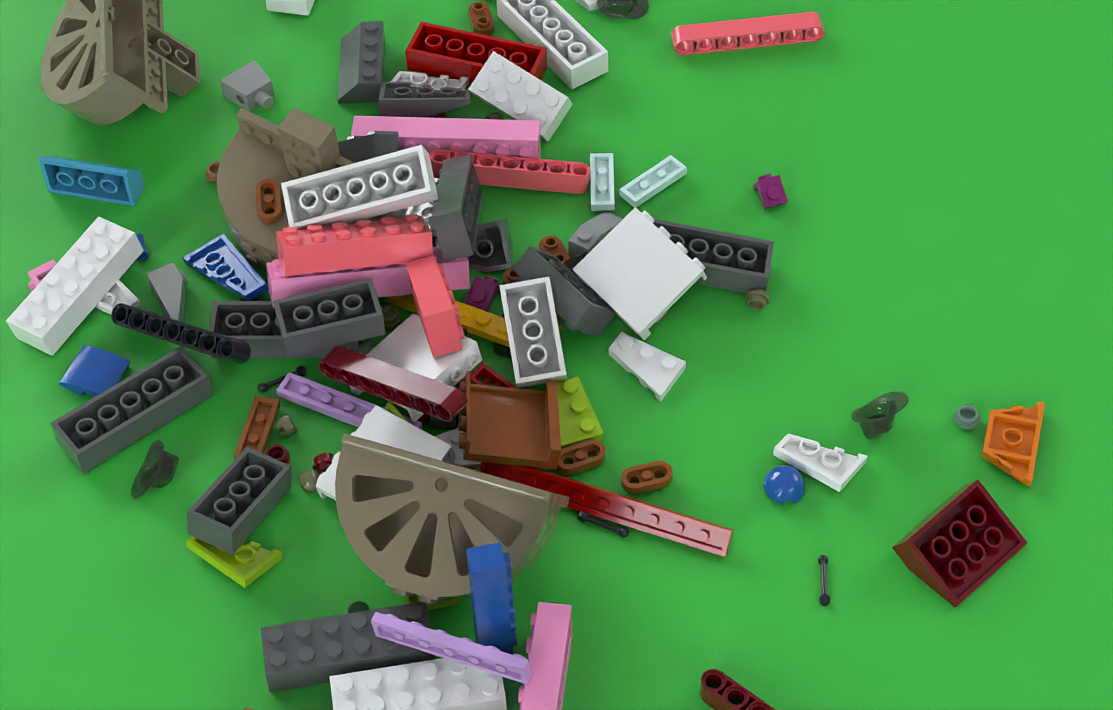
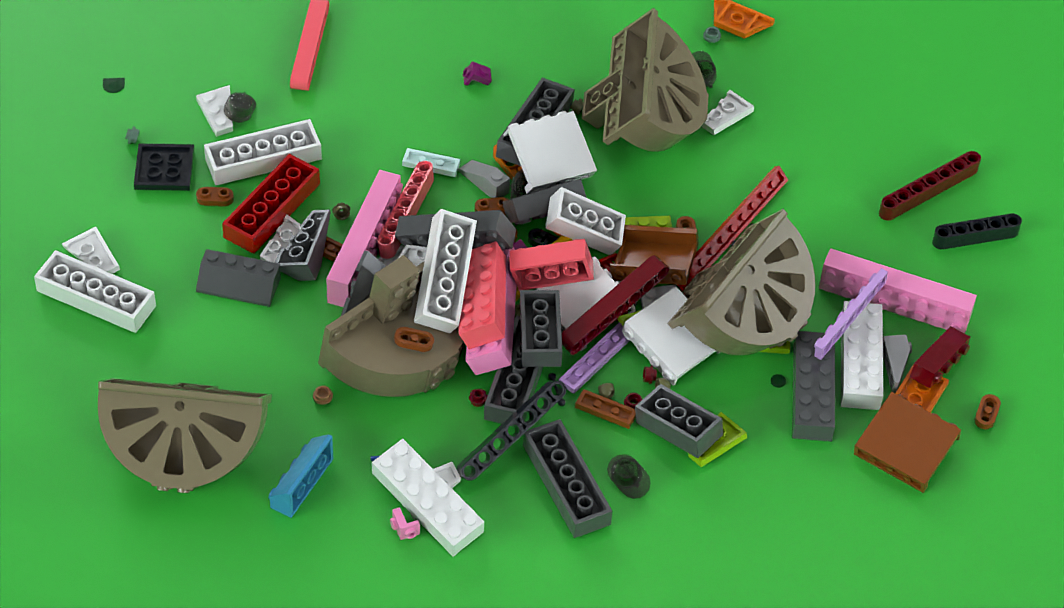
camera: 80 degrees left, 0 degrees up
blue slope [59,345,130,397] -> none
light grey slope [147,262,188,322] -> none
wing [183,234,268,301] -> none
light grey torso [220,60,274,111] -> none
blue brick [466,542,517,655] -> none
white brick [468,51,573,142] -> none
white wing [609,332,686,402] -> none
light aqua plate [619,155,687,208] -> none
dark orange plate [621,461,673,494] -> none
blue hair [763,465,805,505] -> none
black hinge [818,555,830,606] -> none
dark red slope [892,479,1027,607] -> none
none -> dark tan piece [582,8,709,152]

